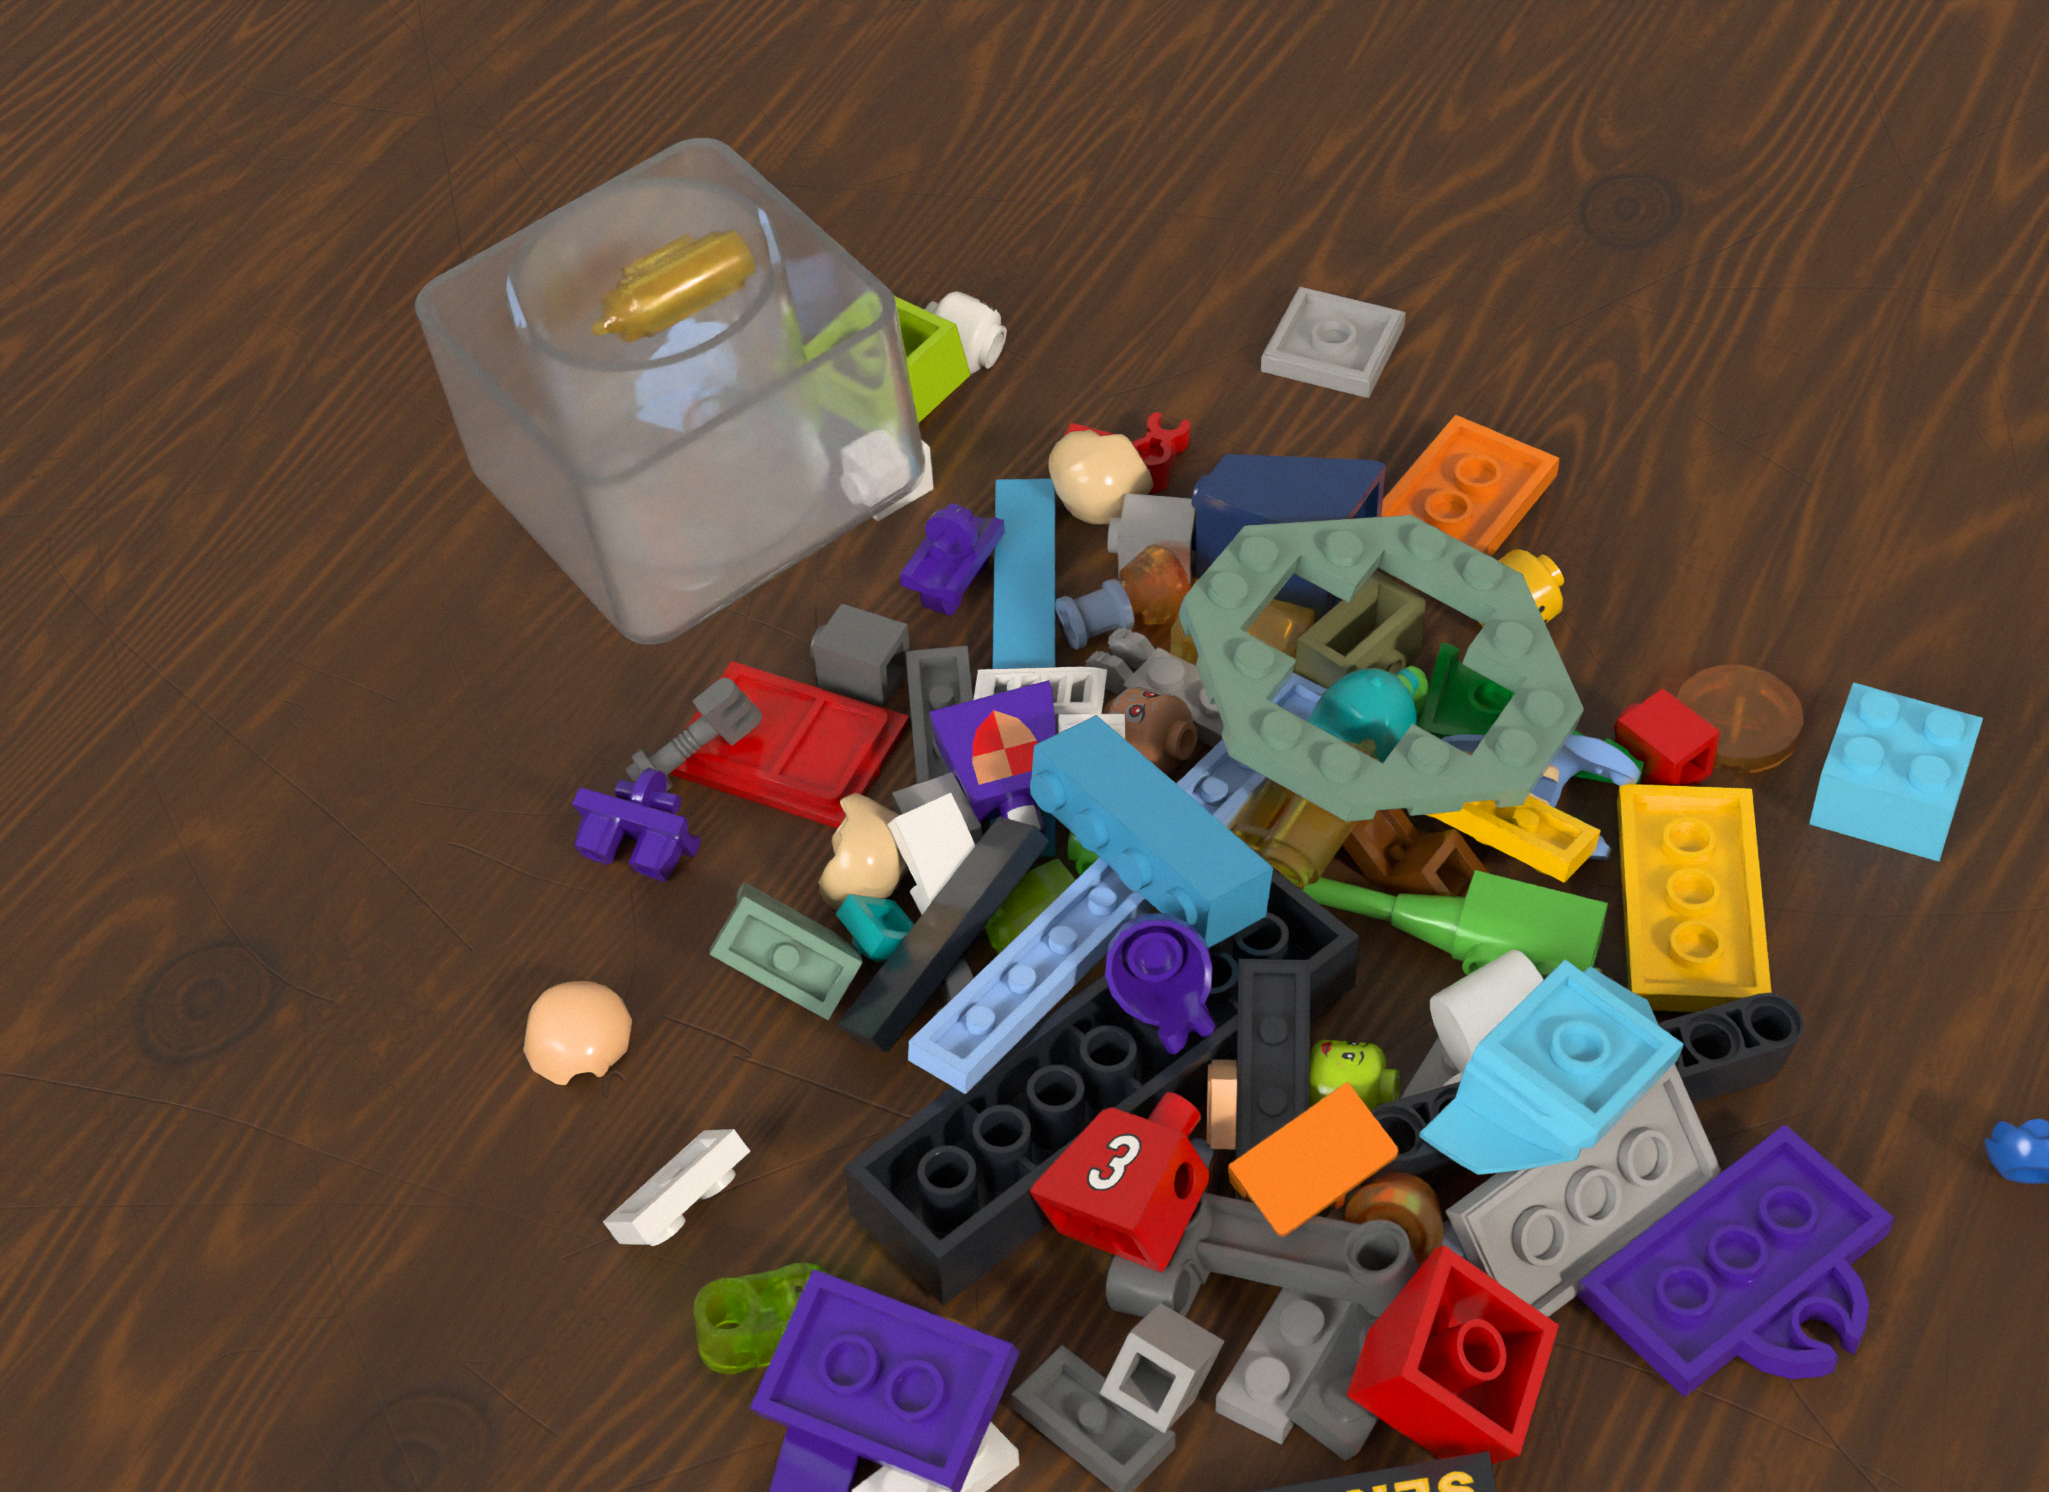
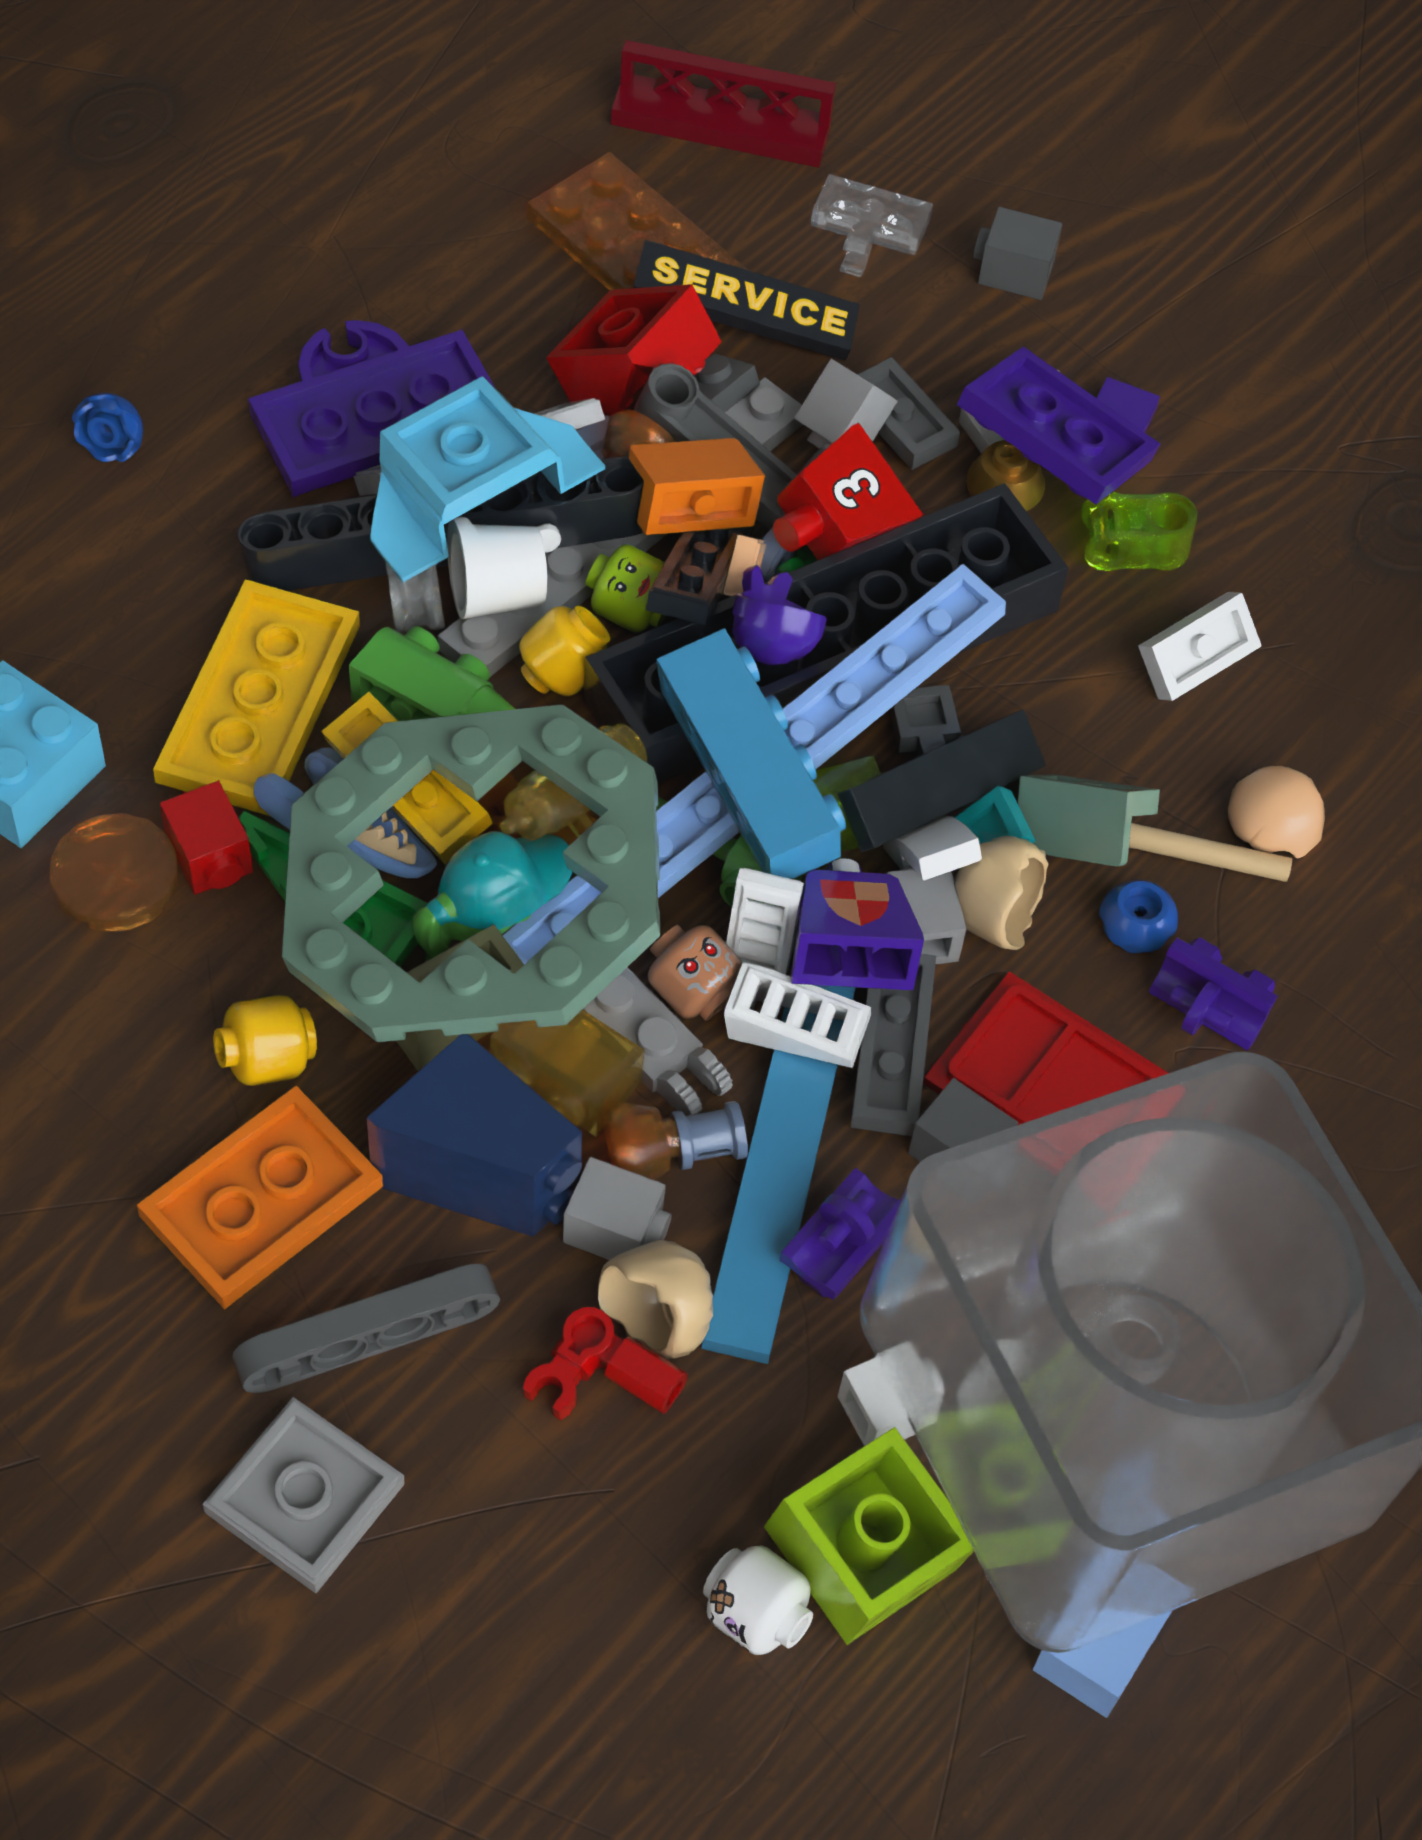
camera: 175 degrees left, 10 degrees up
clear yellow piece [591,229,756,343] -> none
dark grey hinge [625,678,762,792] -> none
none -> dark grey beam [232,1264,500,1393]
none -> yellow head [519,605,610,696]
none -> blue plate [1099,879,1178,953]
none -> tan bar [1129,823,1292,882]

